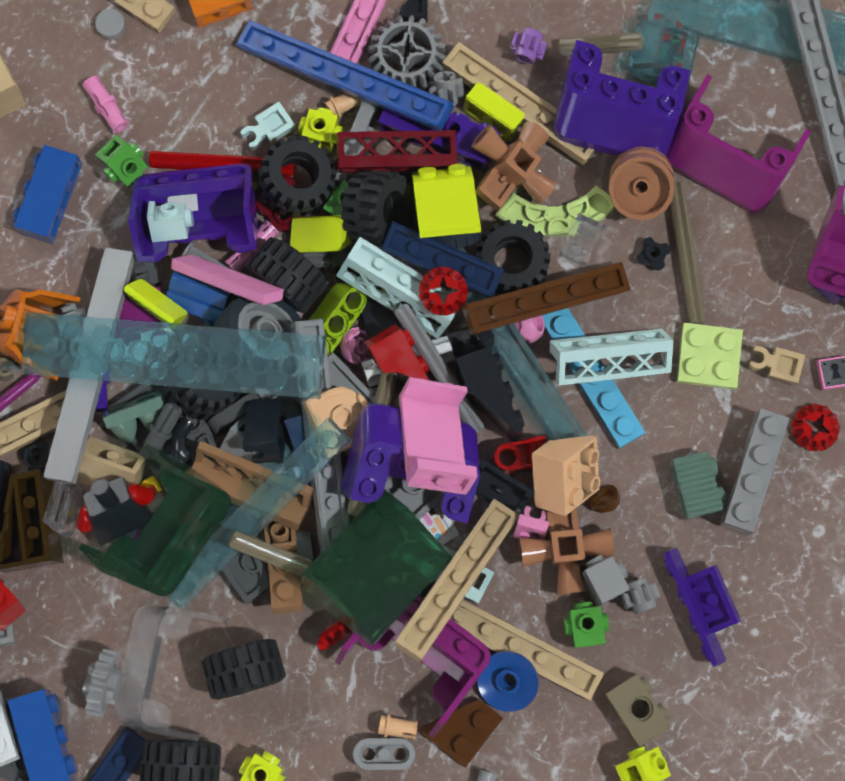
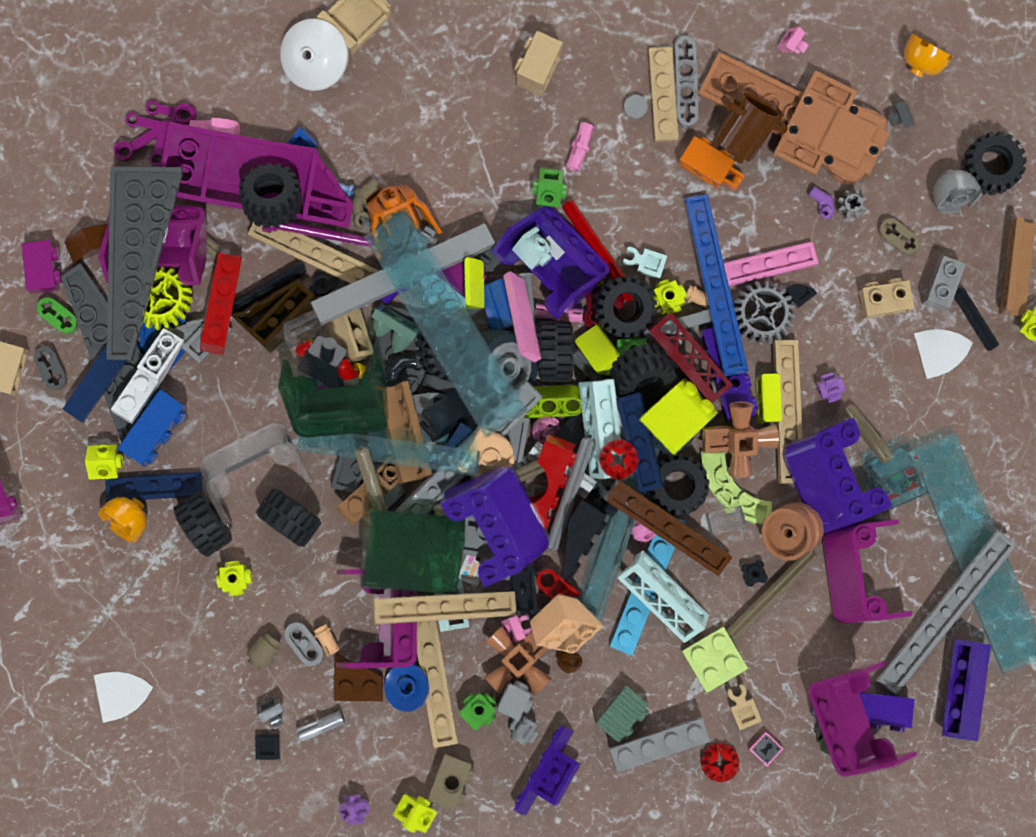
camera: 50 degrees right, 5 degrees up
blue brick [13,145,83,244] -> none
light grey gear [82,649,123,718] -> none
dark grey axle [138,402,182,460] -> none
red gear [315,616,360,650] -> none
bright pink panel [399,377,478,495] -> none
light grey gear [428,71,464,106] -> none

